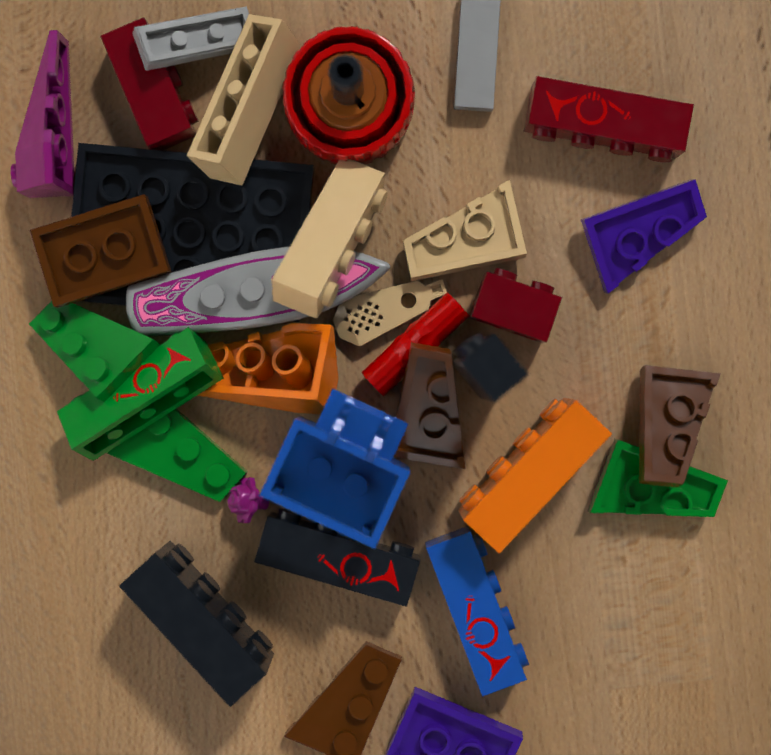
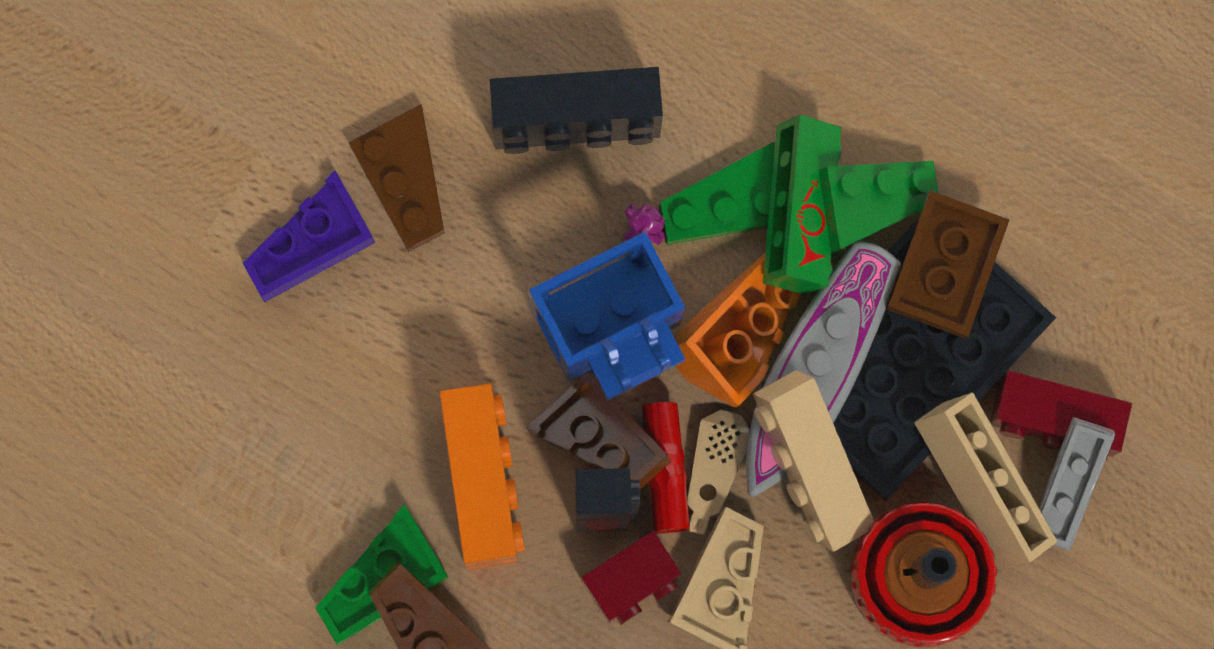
camera: 120 degrees right, 10 degrees down
magenta wedge [11,30,75,198] -> none
black brick [254,508,420,607] -> none
blue brick [425,526,529,697] -> none

